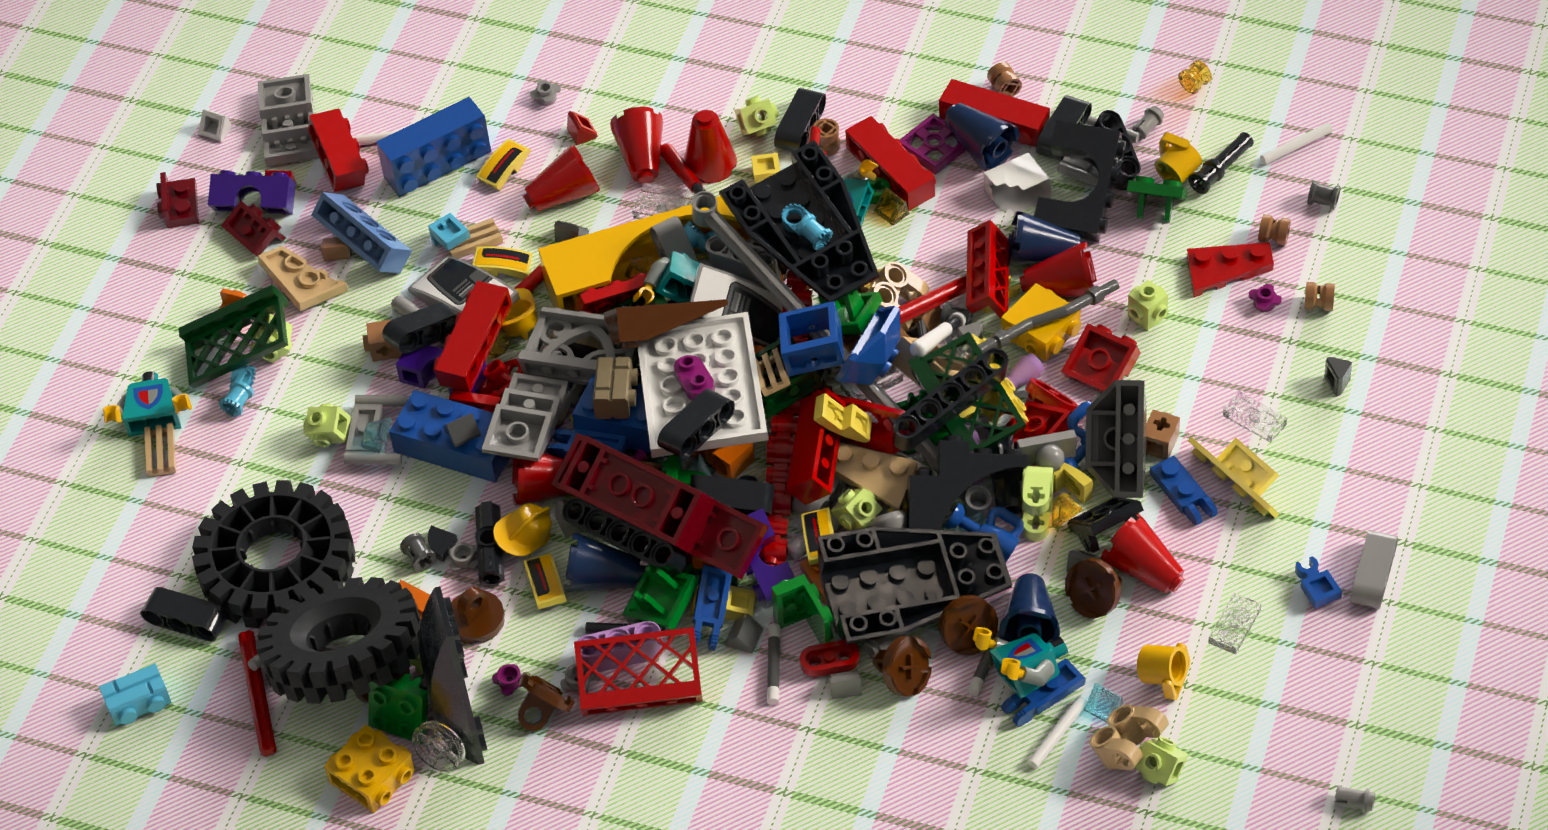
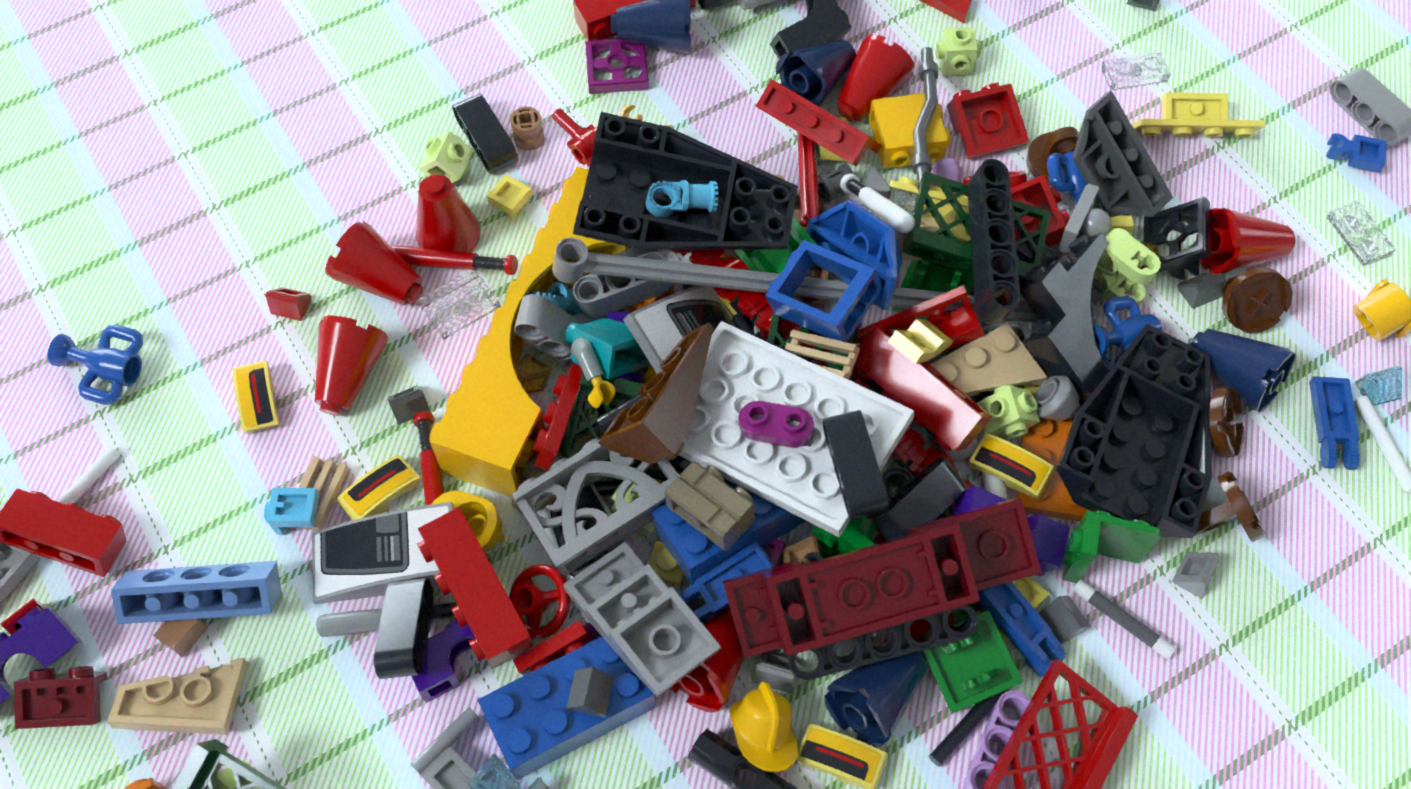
camera: 55 degrees left, 10 degrees up
medium nougat brick [362,319,402,362] -> none
blue brick [376,97,492,197] -> none
light grey plate [530,80,561,106] -> none
red plate [800,640,860,677] -> none
red brick [845,116,936,211] -> none
bar [967,618,1002,696] -> none
torso [973,627,1068,698] -> none
white piece [983,153,1051,213] -> none
blue hinge [1150,455,1218,526] -> none
none -> blue piece [47,324,143,405]

